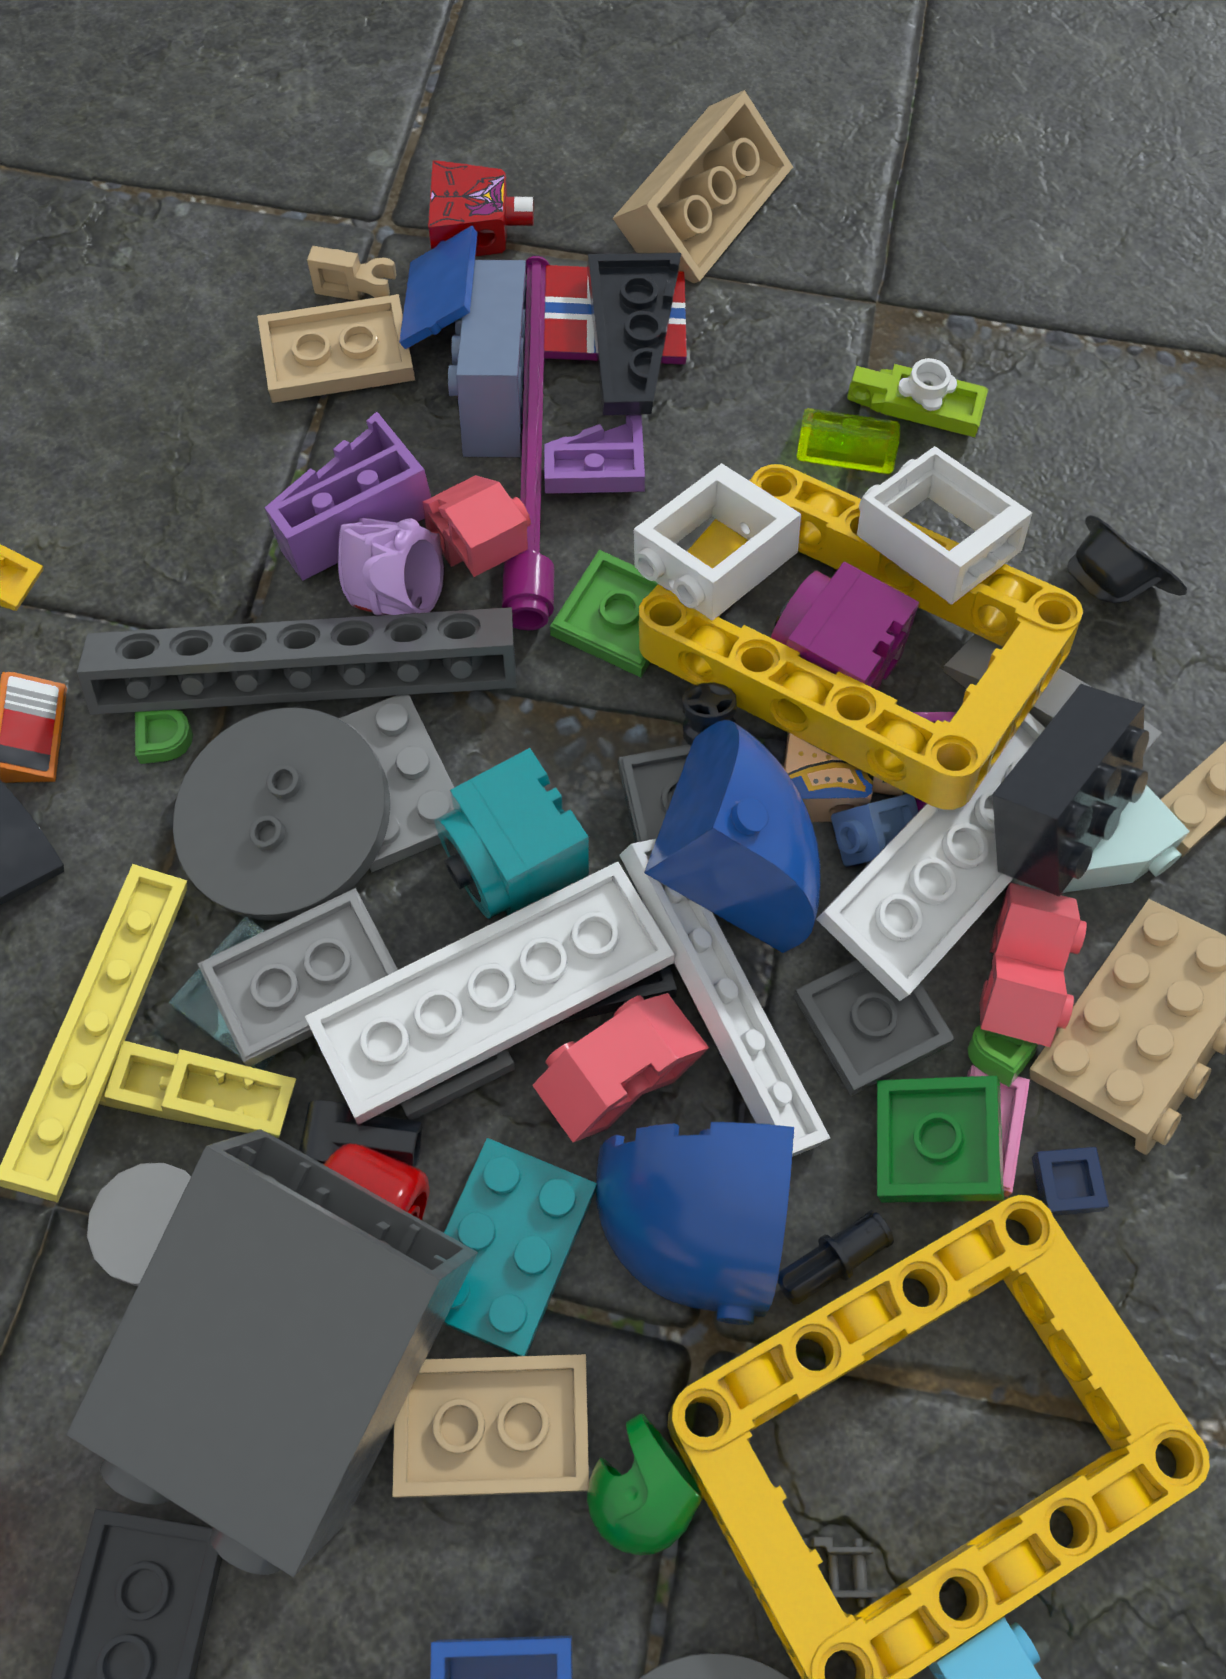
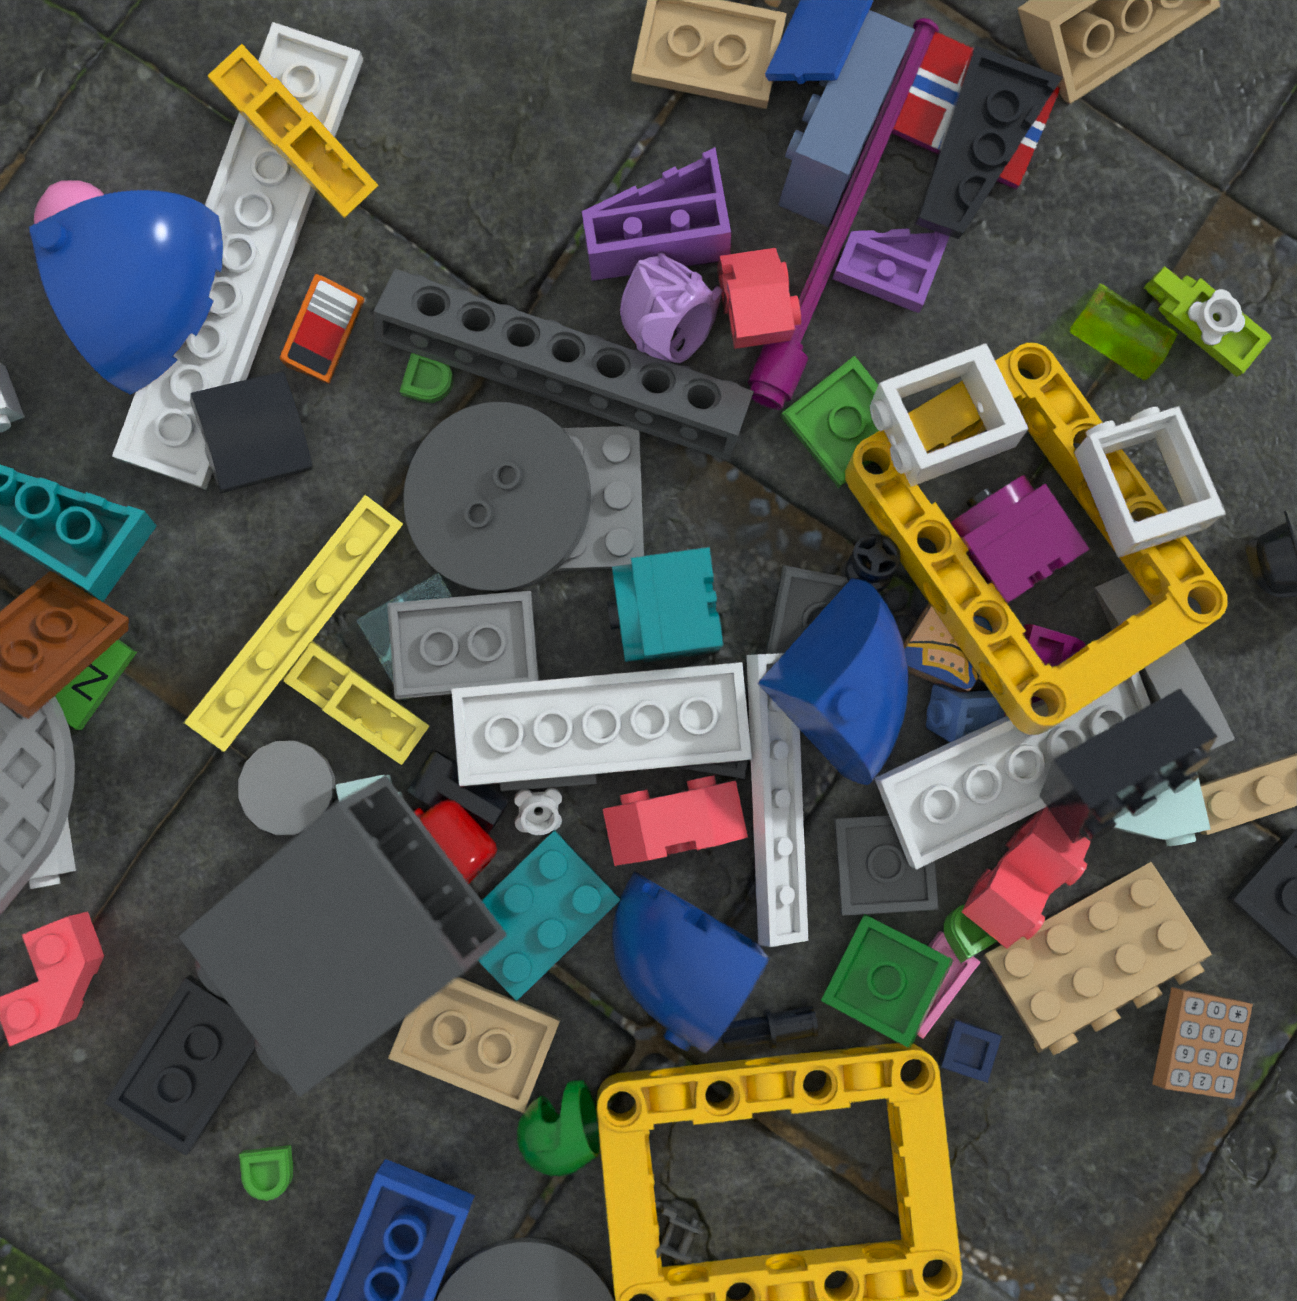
camera: 20 degrees right, 20 degrees up
none -> white plate [514,788,562,835]

